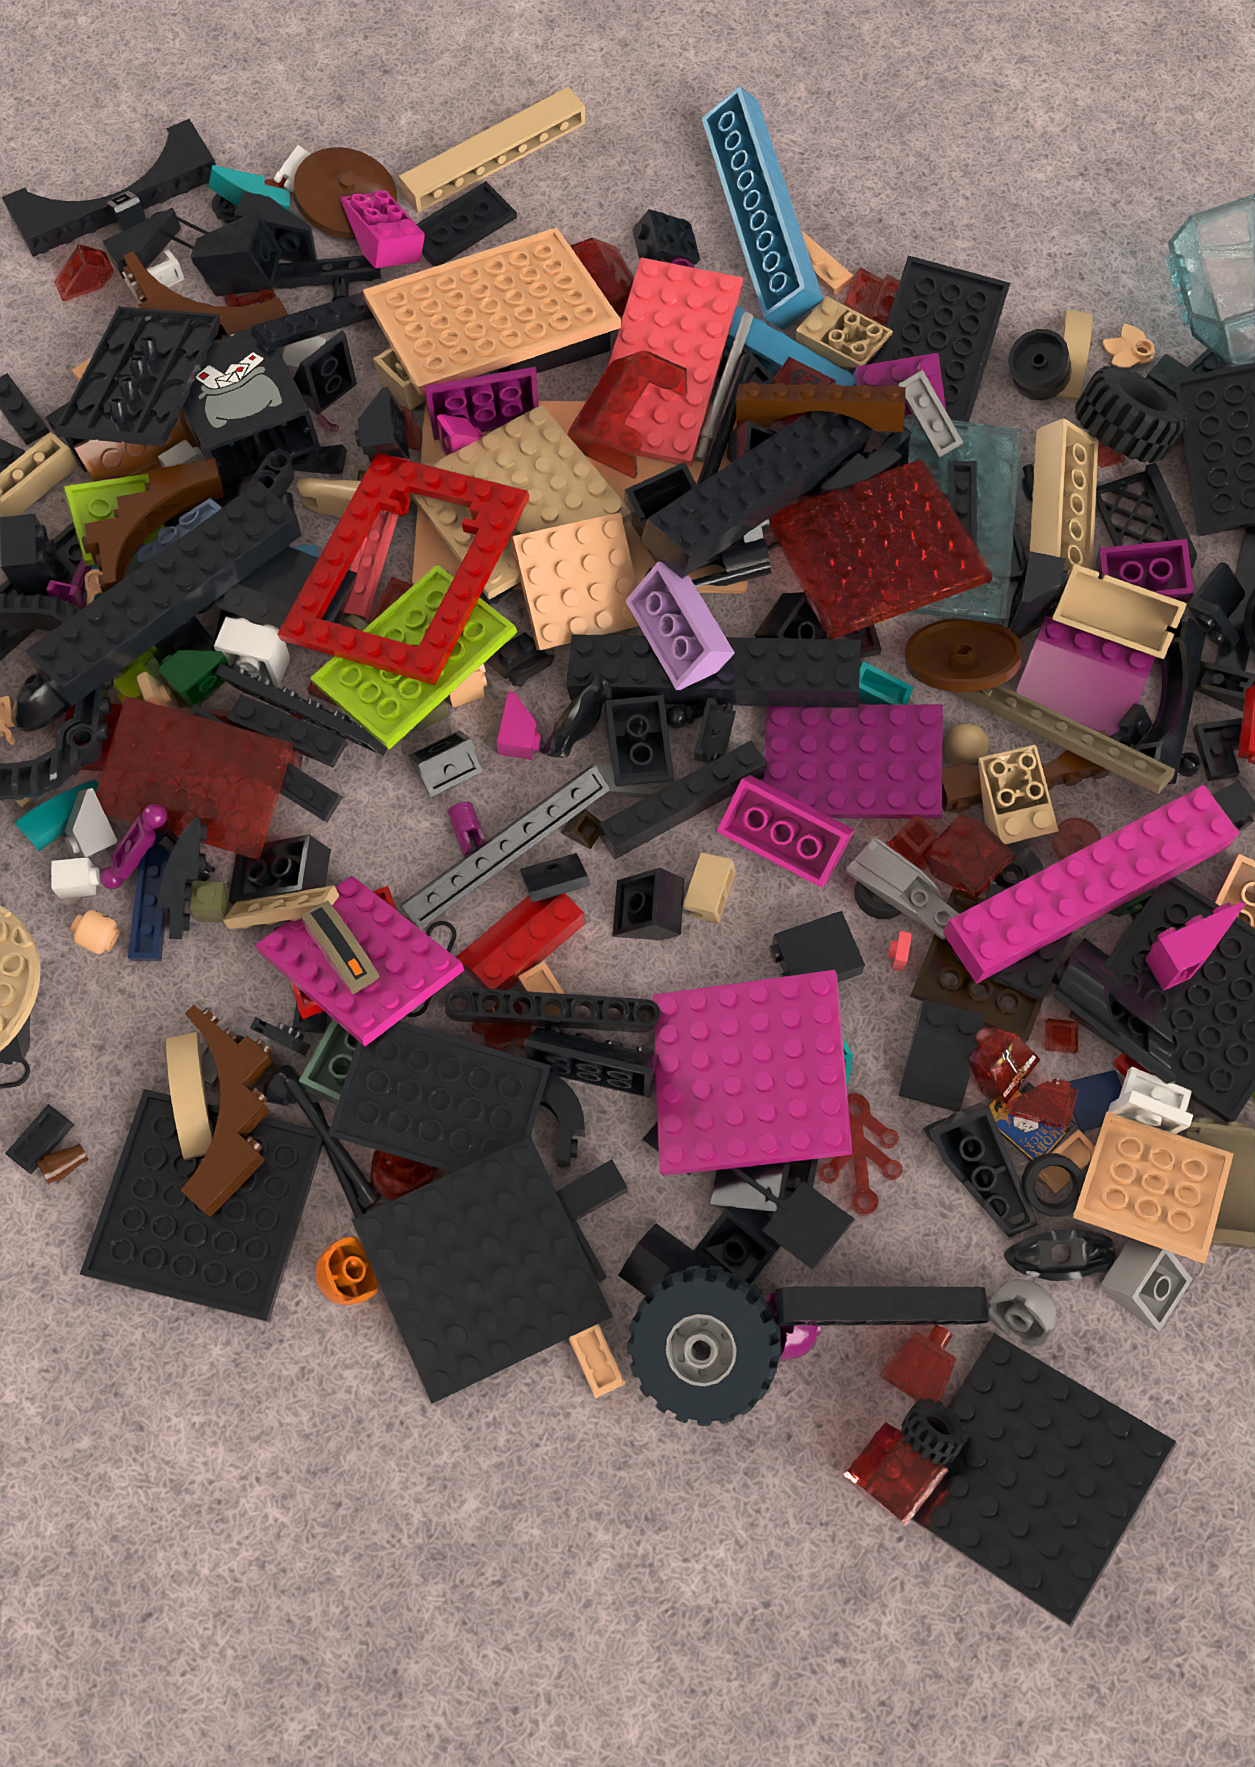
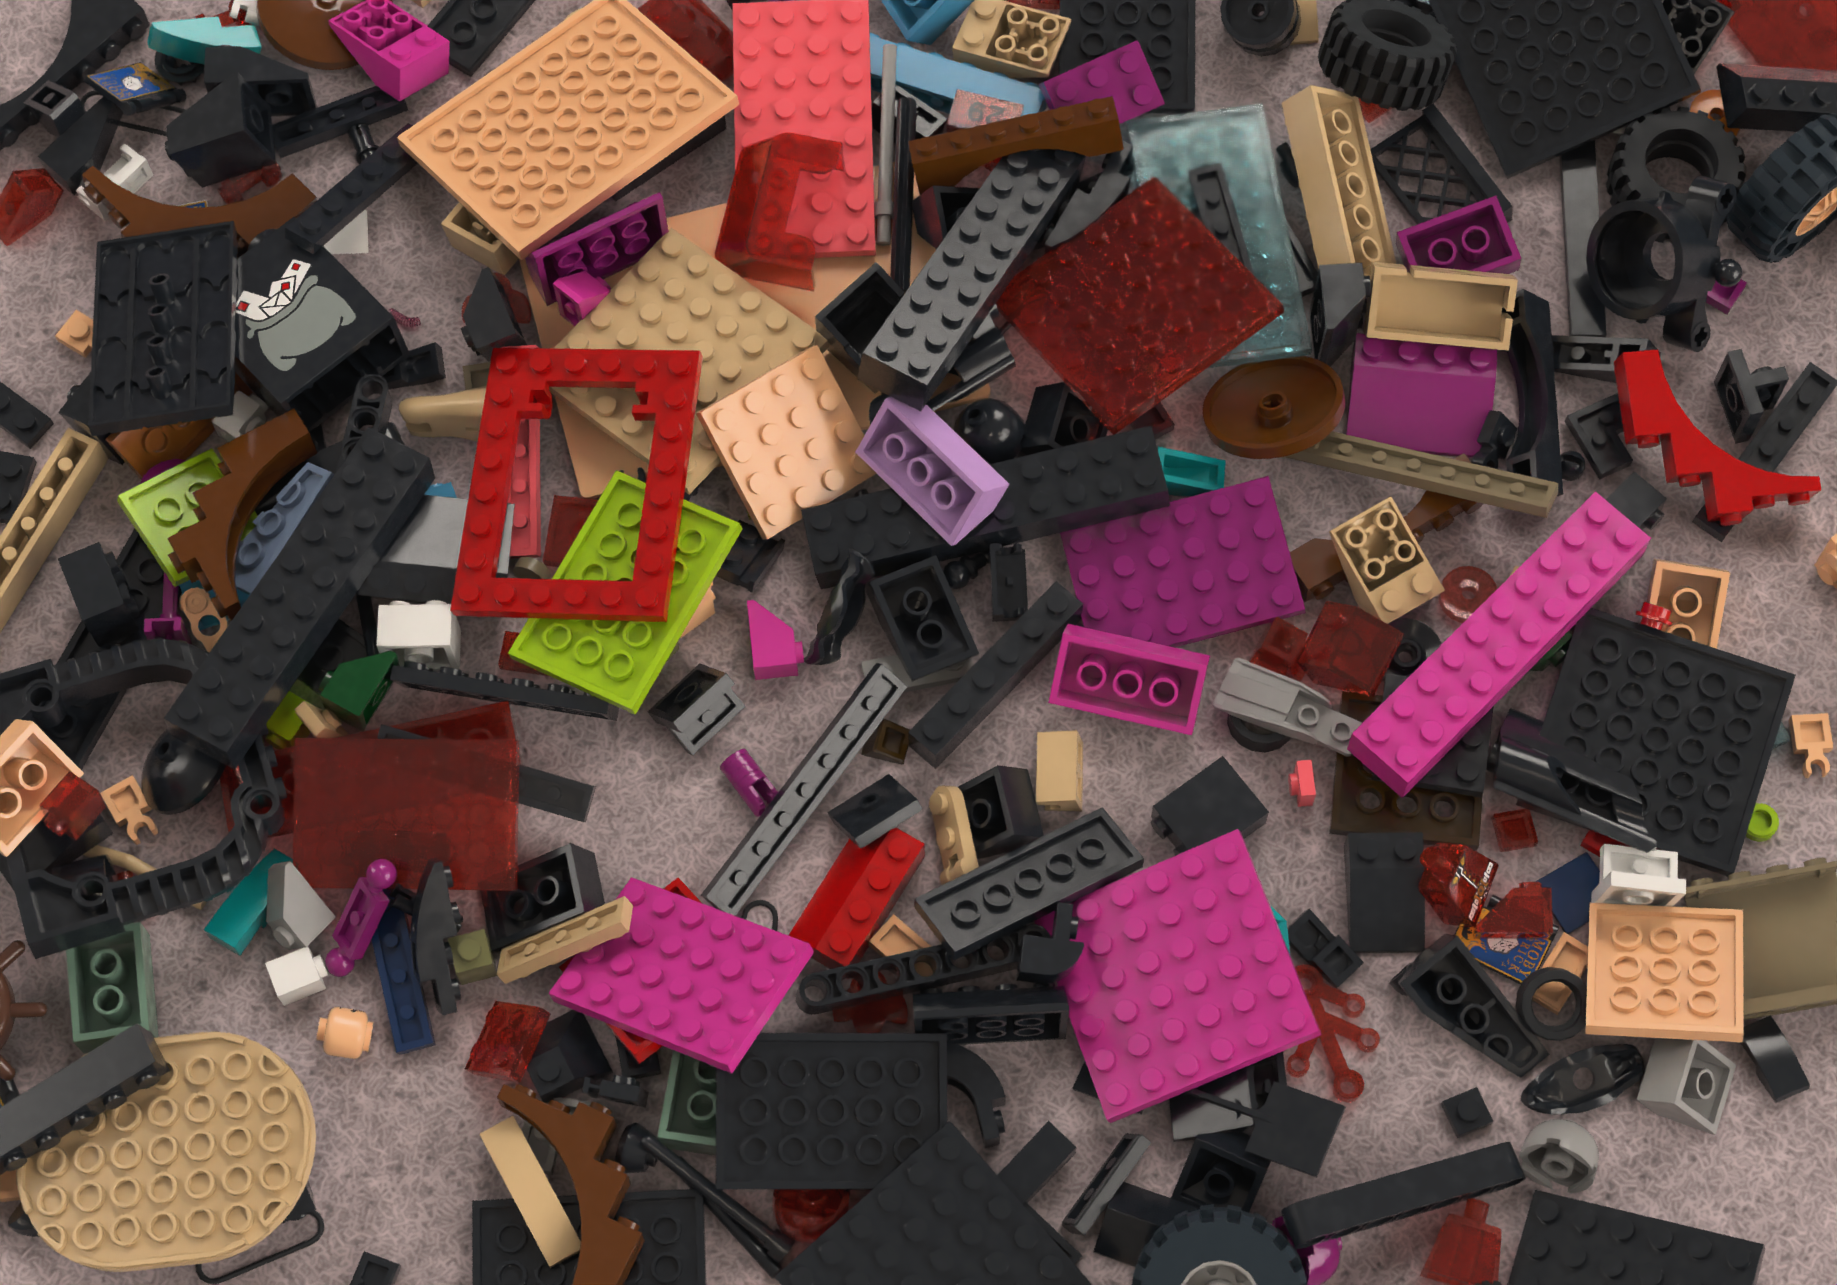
camera: 15 degrees left, 0 degrees up
black plate [227,695,347,768] -> none
black slope [293,331,357,416] -> none
dark tan slope [301,900,380,994] -> none
light grey plate [897,370,963,458] -> none
tan hair [942,723,989,766] -> none
dark pink slope [1145,901,1245,991] -> none
black bracket [1186,562,1245,647] -> none
none -> piece [84,62,187,116]
none -> clear red plate [465,1001,551,1083]
none -> black slope [512,1010,613,1103]
none -> black plate [914,807,1144,961]
none -> tan plate [929,785,979,885]
none -> black cylinder [954,398,1027,464]
none -> black brick [1016,902,1084,984]
none -> black tile [1061,1133,1151,1235]
none -> black slope [1287,908,1364,988]
none -> black plate [1441,1087,1494,1139]
none -> red plate [1635,602,1672,630]
none -> black slope [1740,1015,1810,1103]

